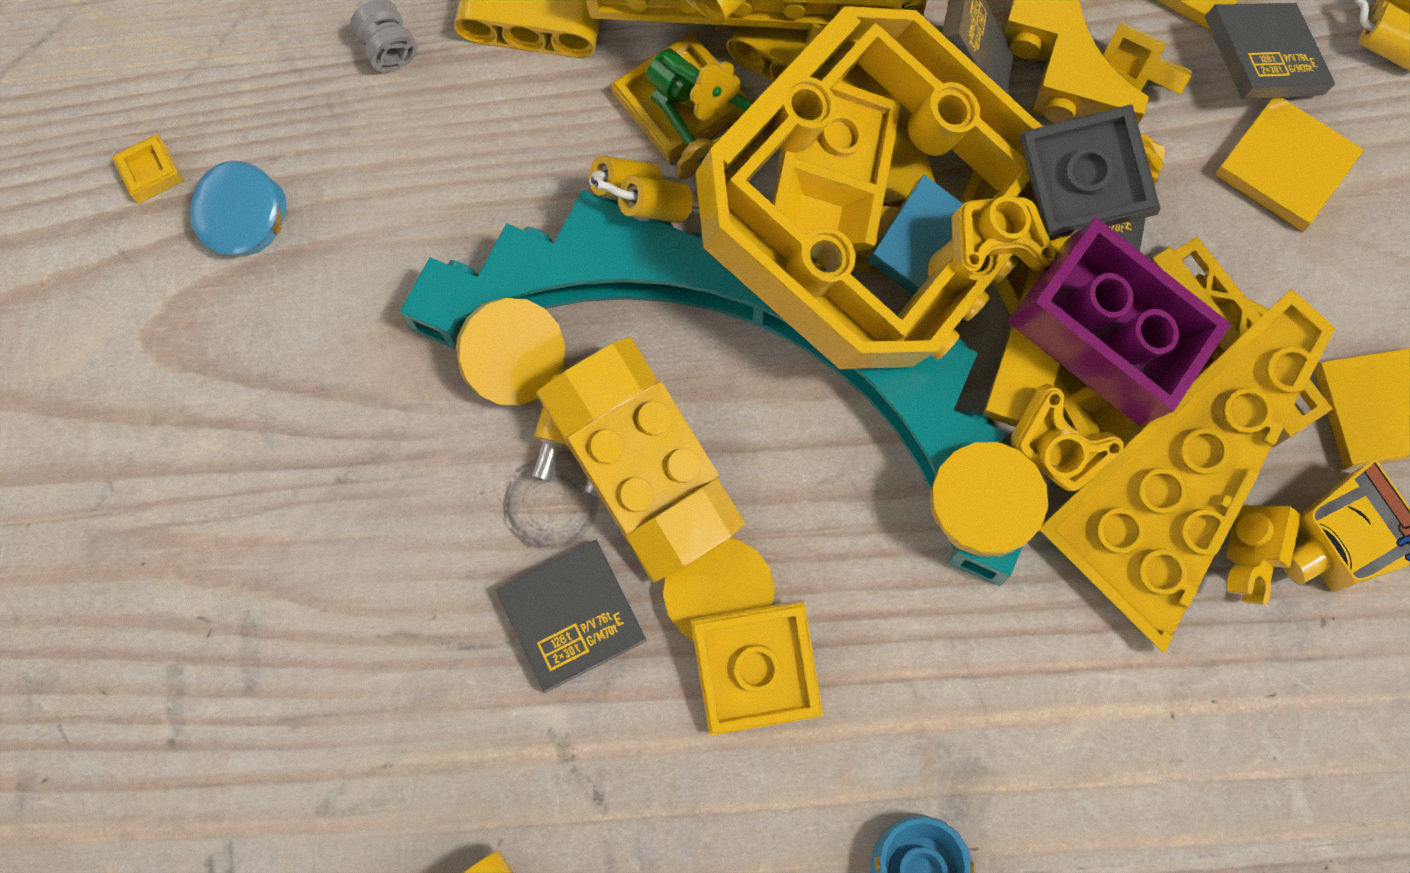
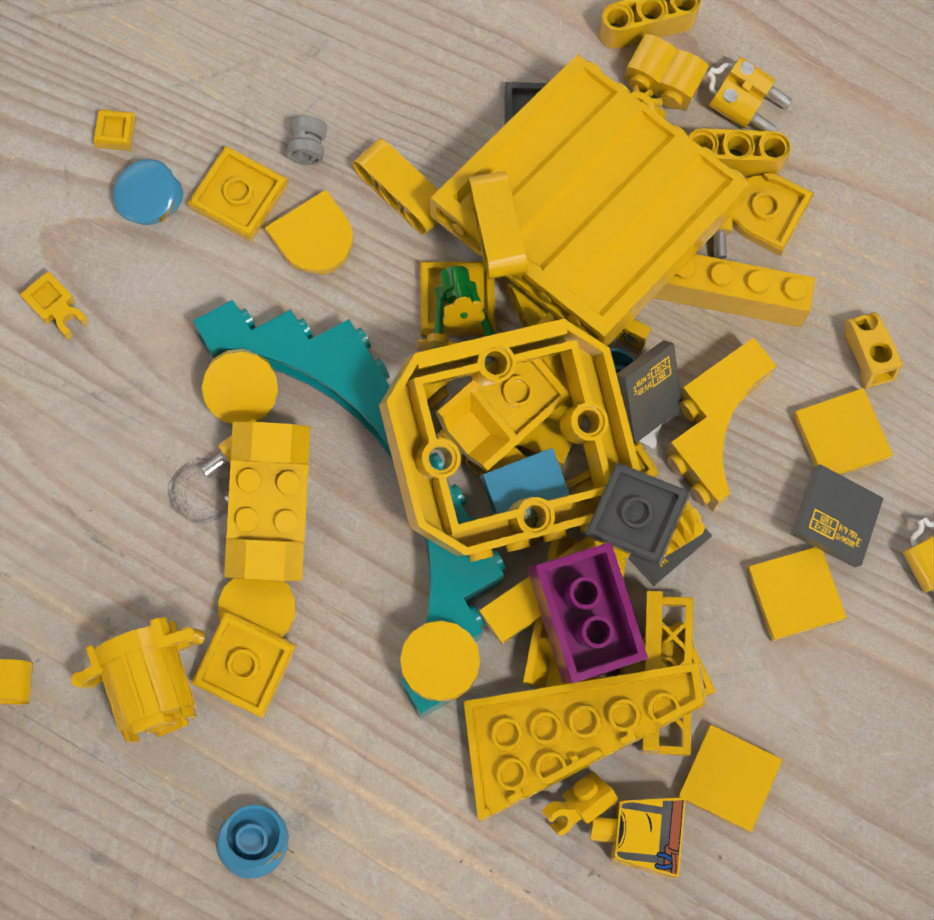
camera: 25 degrees right, 0 degrees up
dark grey tile [496,539,647,693] -> none
yellow piece [589,155,700,223] -> none
yellow piece [952,196,1055,278] -> none
yellow piece [1011,384,1124,491] -> none
yellow plate [1103,21,1192,95] -> none
none -> yellow plate [20,271,89,340]
none -> yellow container [71,617,205,744]
none -> yellow tile [187,146,289,242]
none -> yellow tile [265,190,353,275]

